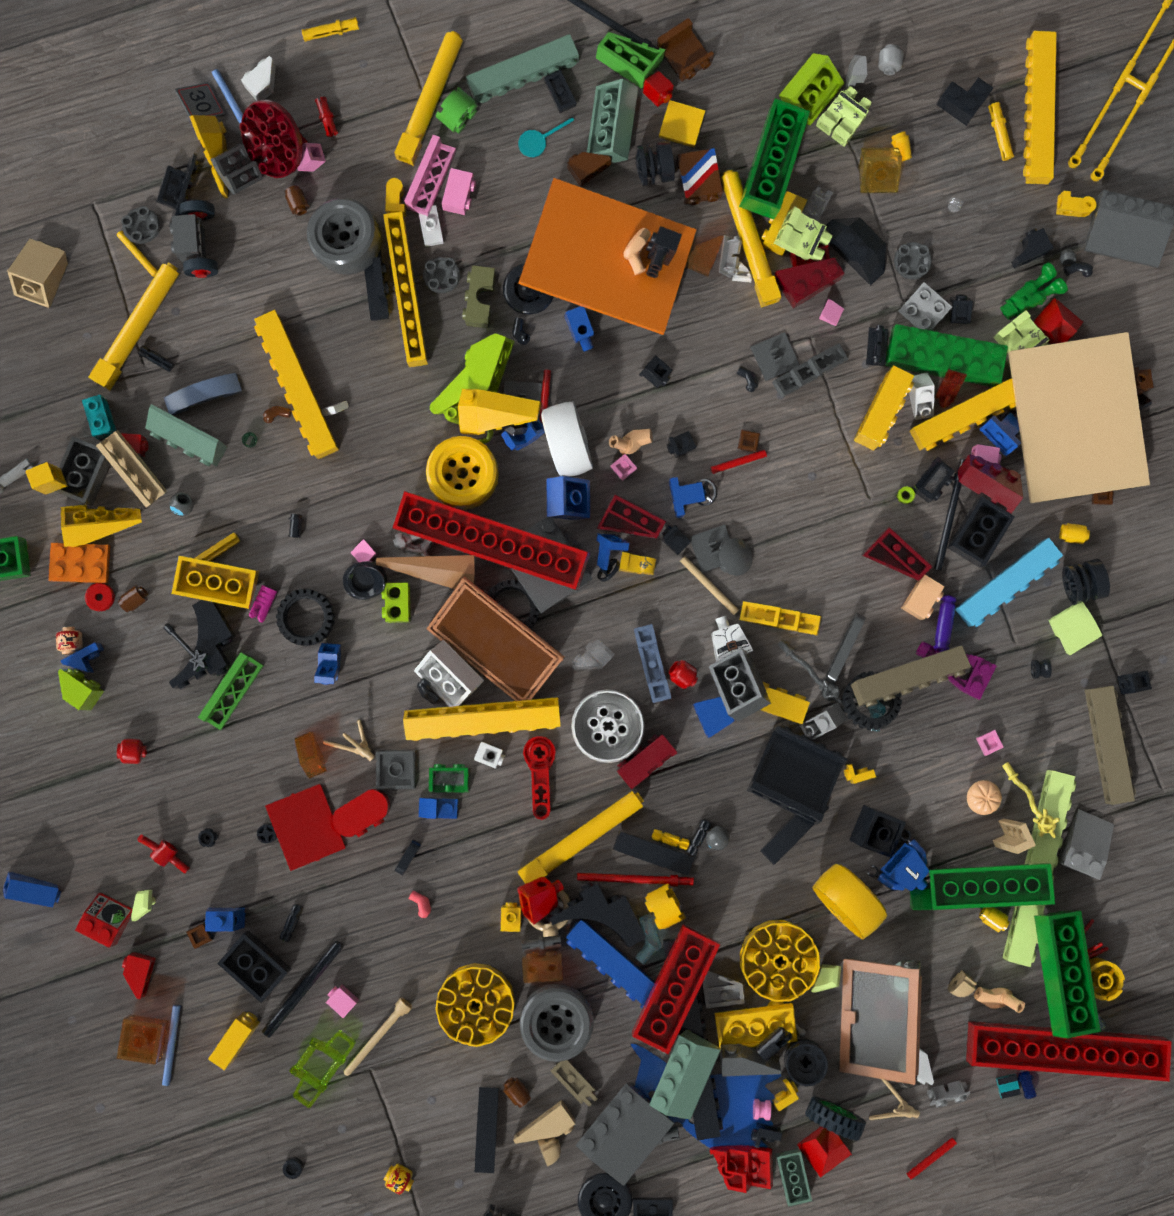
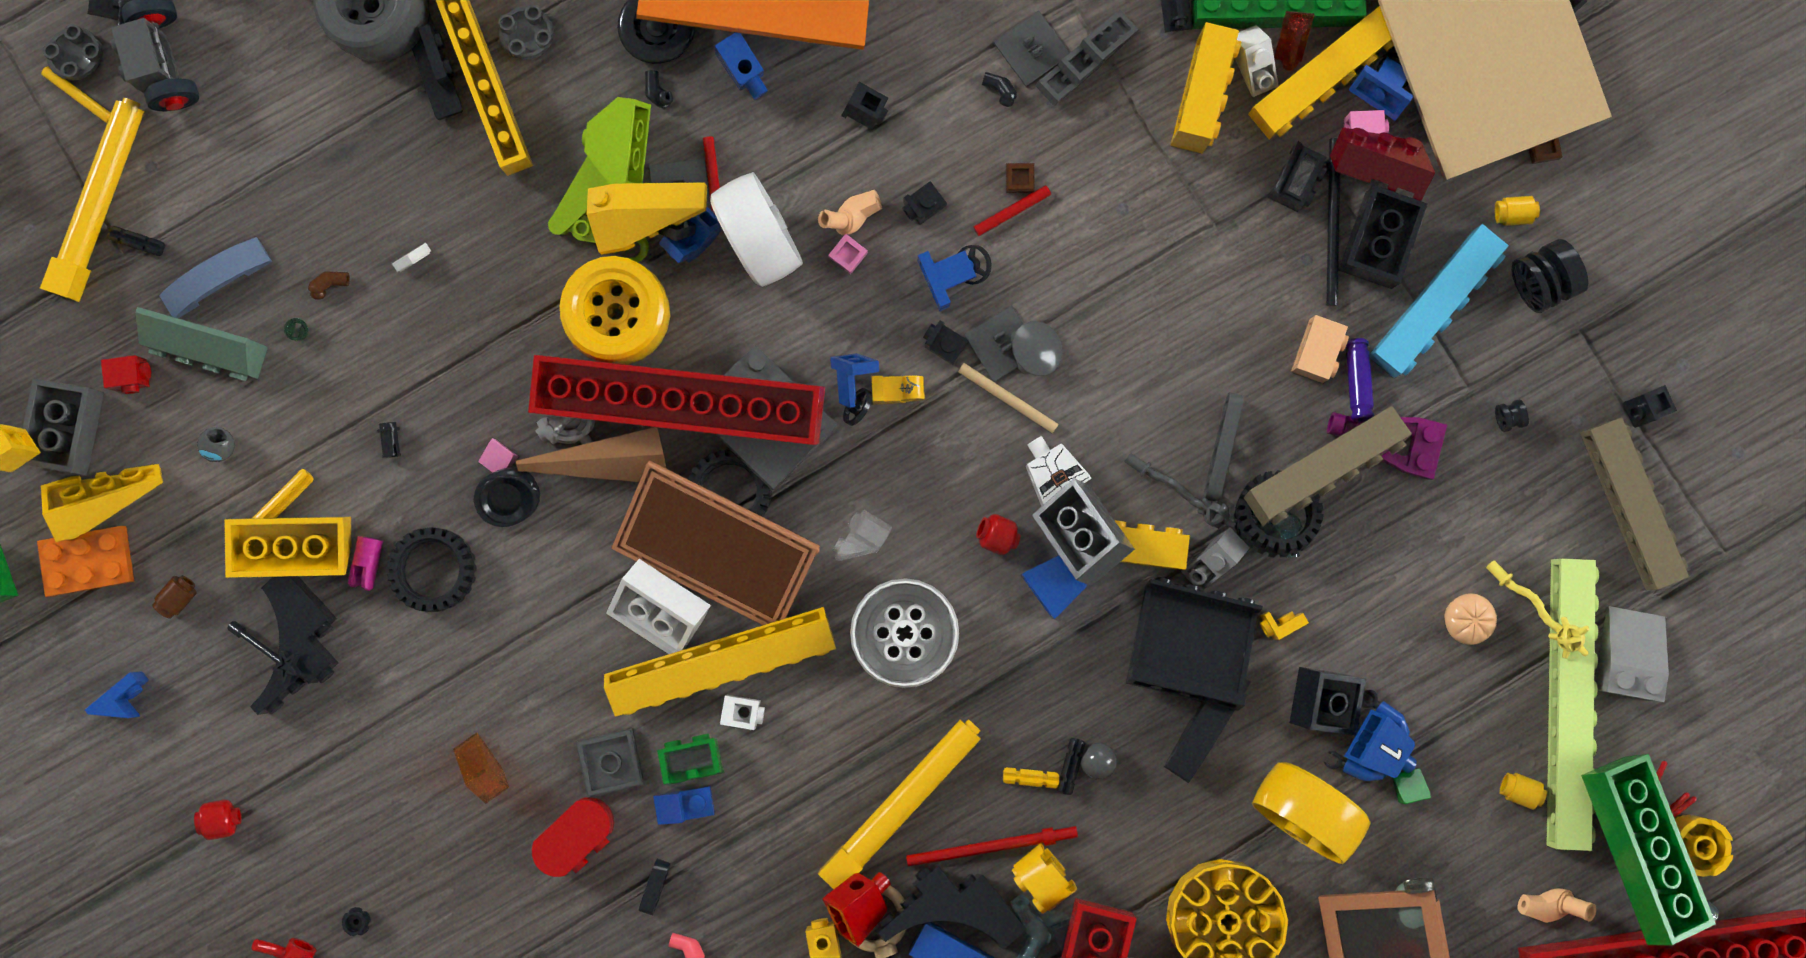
camera: 10 degrees left, 0 degrees up
light nougat head [56,627,83,655] -> none
lime slope [58,668,104,710] -> none
teal brick [82,395,116,440] -> none
red piece [85,583,115,612] -> none
tan fence [96,430,167,508] -> none
bright green fence [198,652,264,730] -> none
yellow brick [254,310,339,459] -> none
black wheel [257,823,277,844] -> none
red piece [265,784,345,871] -> none
blue brick [314,643,341,685] -> none
tan plant [323,720,375,761] -> none
lime brick [381,583,411,623] -> none
black arm [417,678,440,705] -> none
olive arch [462,265,496,329] -> none
red beam [523,736,556,820] -> none
blue brick [547,476,590,520] -> none
dark red wedge [597,494,666,538] -> none
black slope [613,831,695,876] -> none
dark red wedge [616,734,677,789] -> none
sand blue slope [634,624,671,703] -> none
yellow slope [740,601,822,636] -> none
yellowish green piece [811,964,841,993] -> none
dark red wedge [861,527,932,581] -> none
lime axle [897,486,915,504] -> none
green brick [929,863,1055,910] -> none
tan piece [948,970,977,997] -> none
bright pink plate [976,730,1004,756] -> none
tan fence [993,818,1036,854] -> none
yellowish green slope [1048,602,1102,655] -> none

